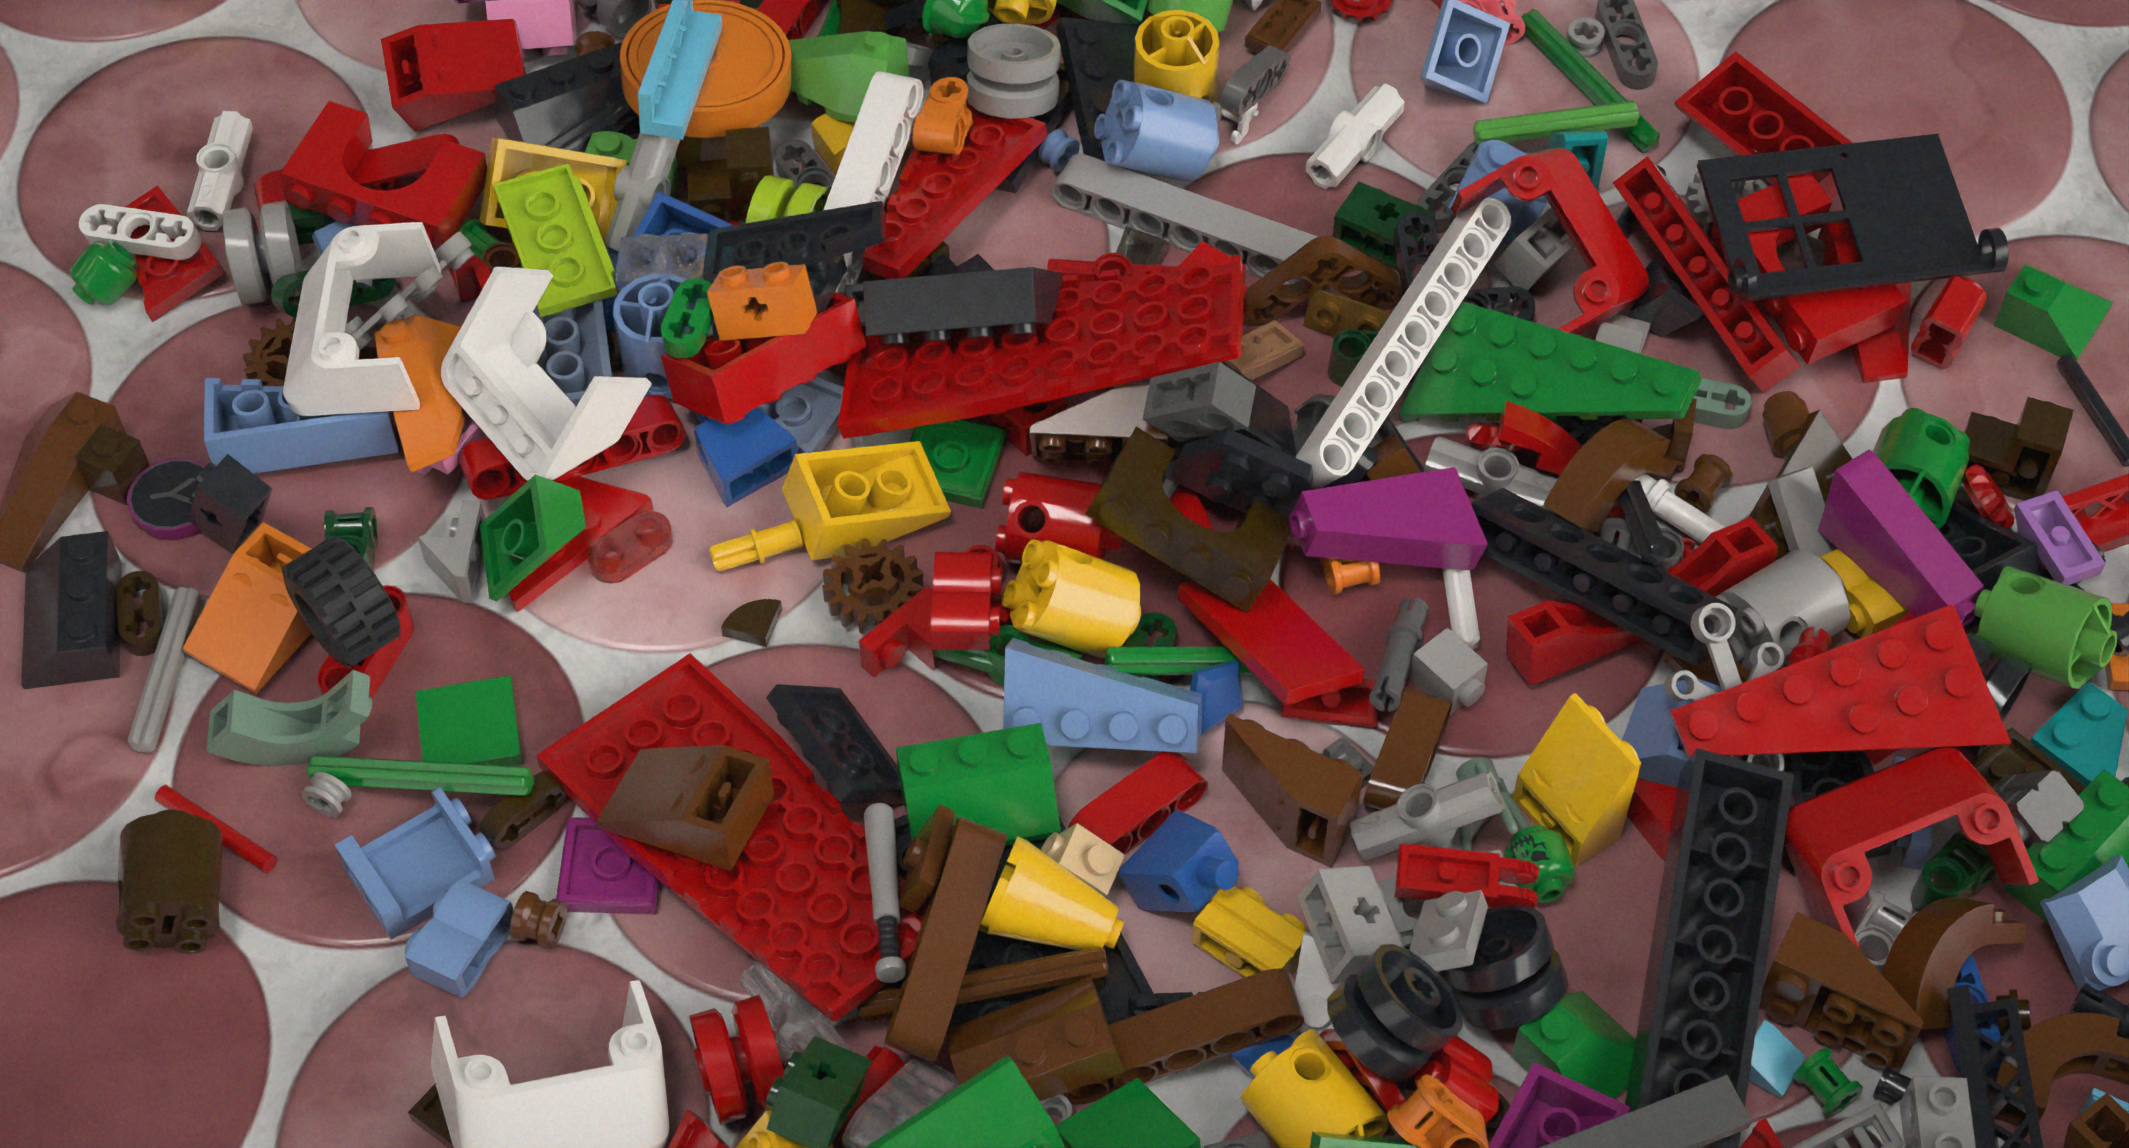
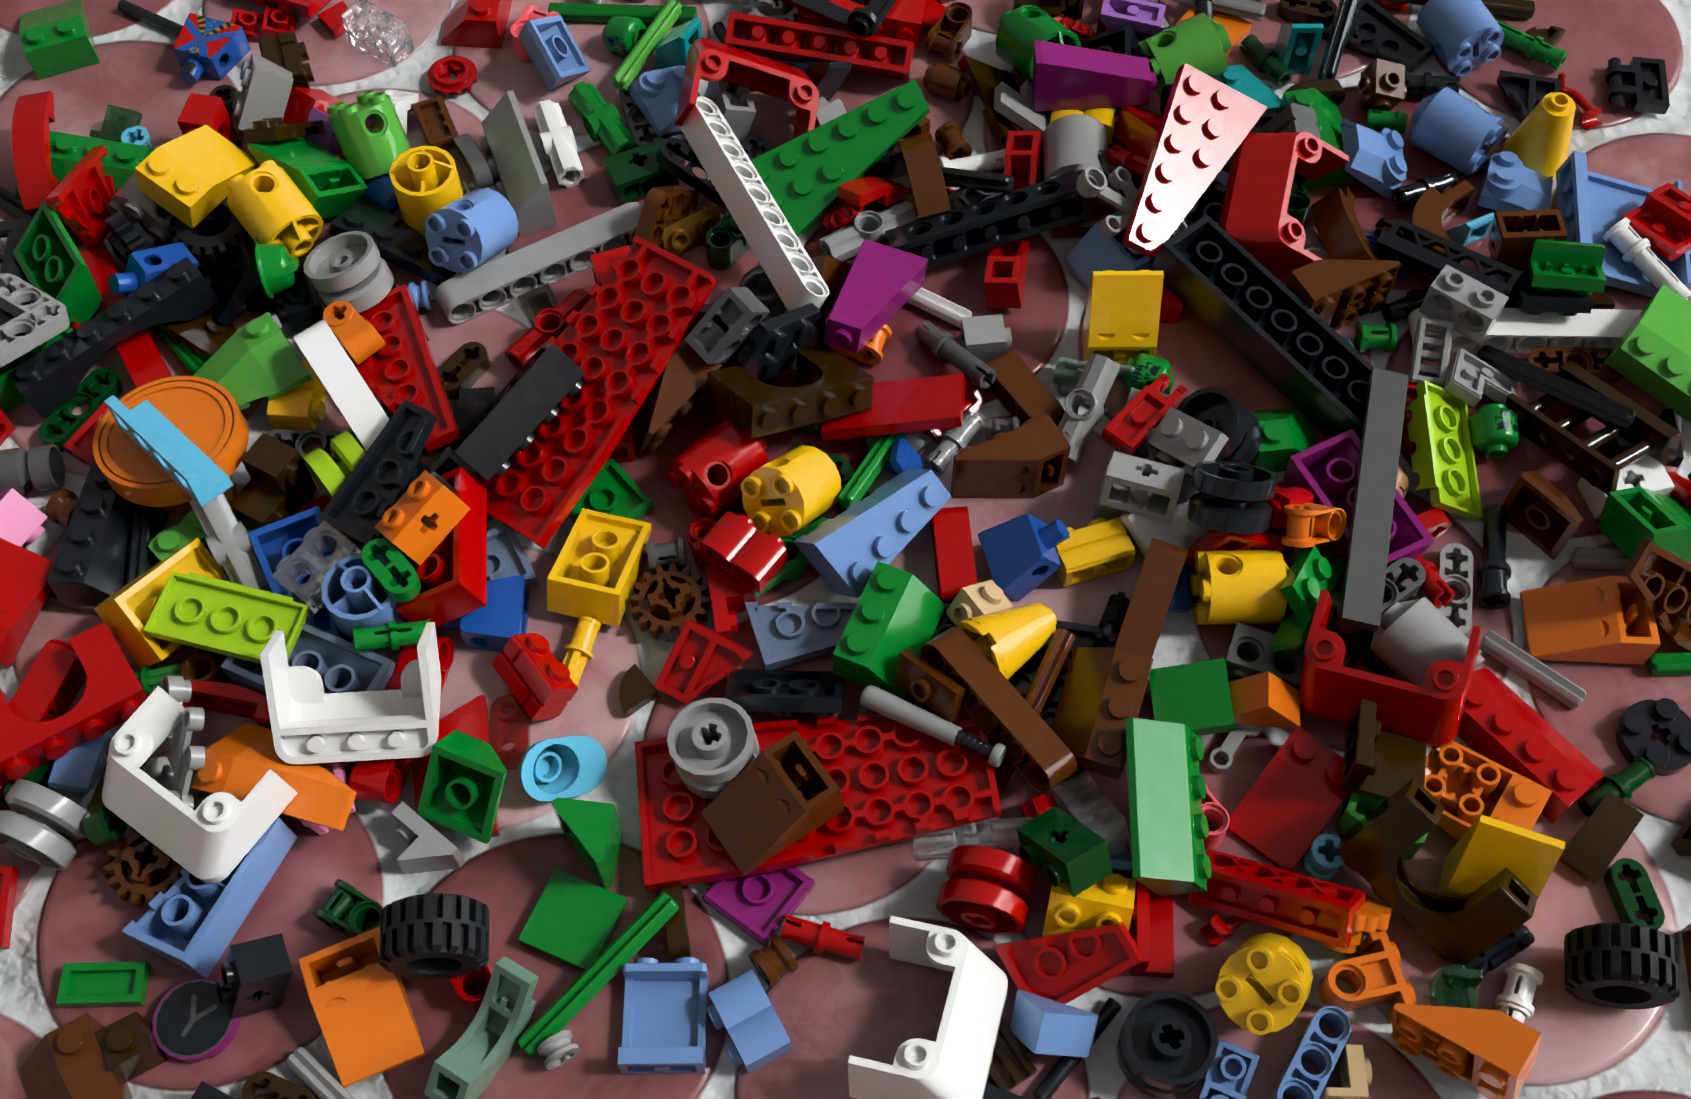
camera: 55 degrees left, 5 degrees up
none -> green tile [56,961,151,1008]
none -> green pin [352,619,431,653]
none -> dark brown beam [438,342,490,400]
none -> light grey slope [479,90,557,236]
none -> red brick [492,633,579,721]
none -> medium azure piece [517,735,608,801]
none -> green slope [551,798,623,890]
none -> green piece [568,81,638,156]
none -> green head [602,15,647,57]
none -> dark grey bush [647,537,687,573]
none -> red wing [653,619,754,704]
none -> light grey wheel [667,697,761,800]
none -> sand blue wing [744,602,857,670]
none -> red pin [780,914,865,962]
none -> reddish brown piece [924,2,973,62]
none -> light grey pin [924,410,984,475]

